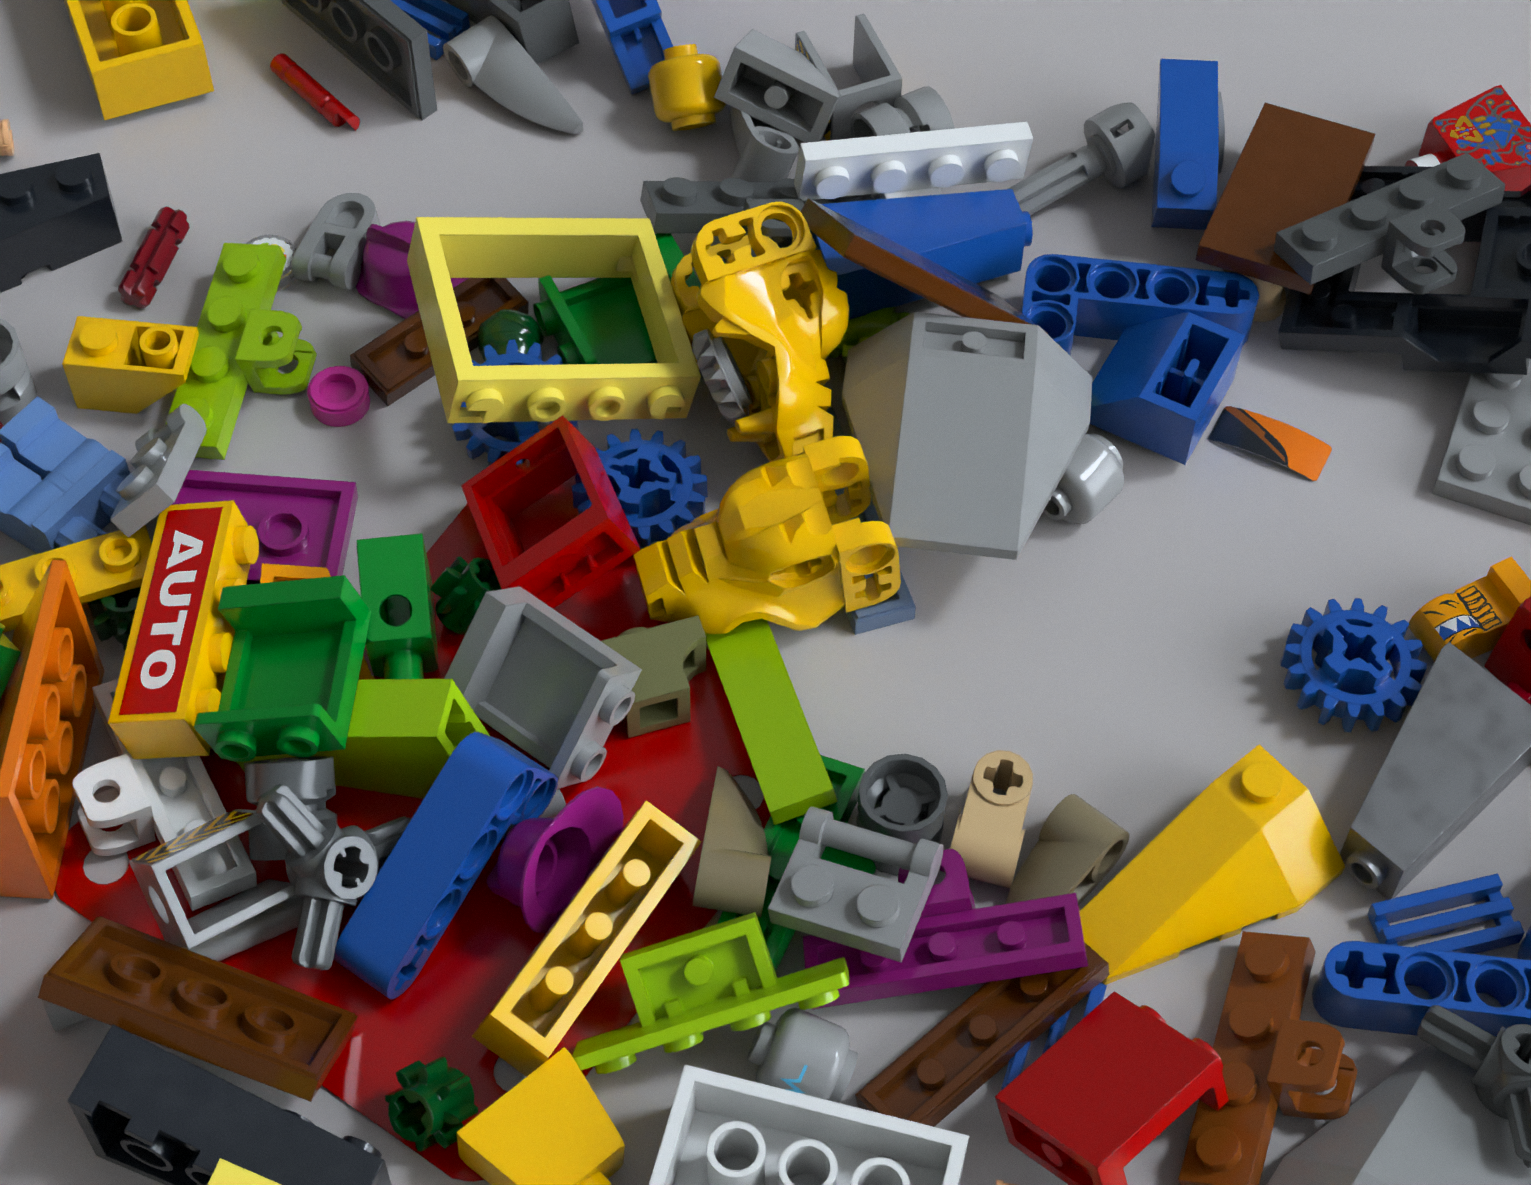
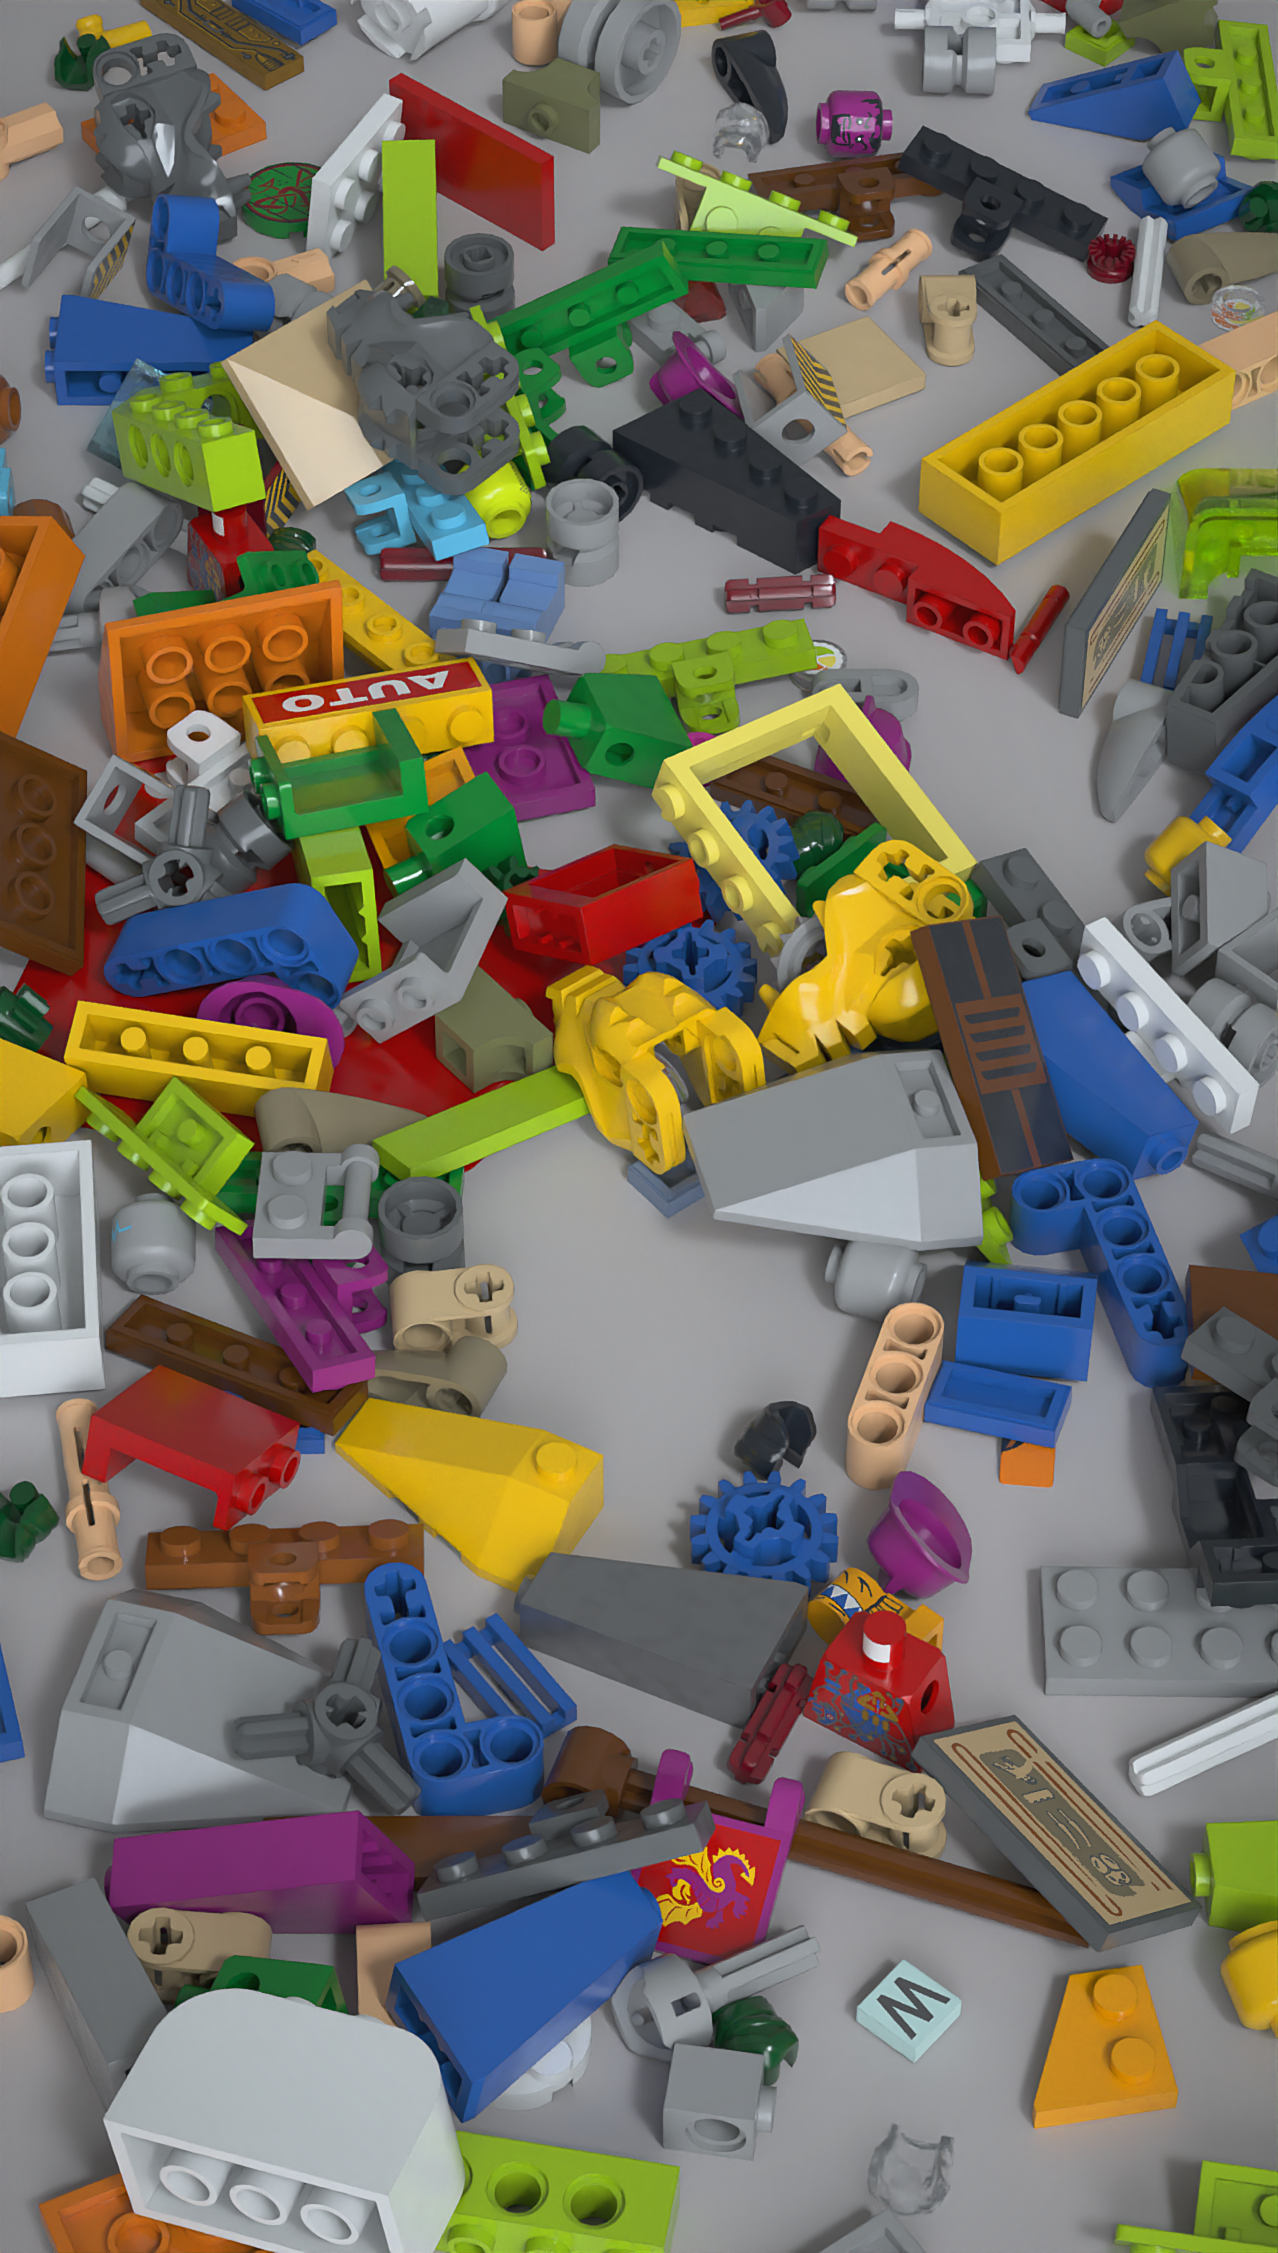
camera: 70 degrees right, 10 degrees down
yellow slope [62,316,199,414] -> none
none -> green torso [543,673,693,789]
none -> black arm [734,1401,817,1480]
none -> red slope [817,515,1016,660]
none -> light nougat beam [845,1302,944,1490]
none -> magenta piece [866,1471,972,1599]
none -> blue tile [924,1360,1072,1448]

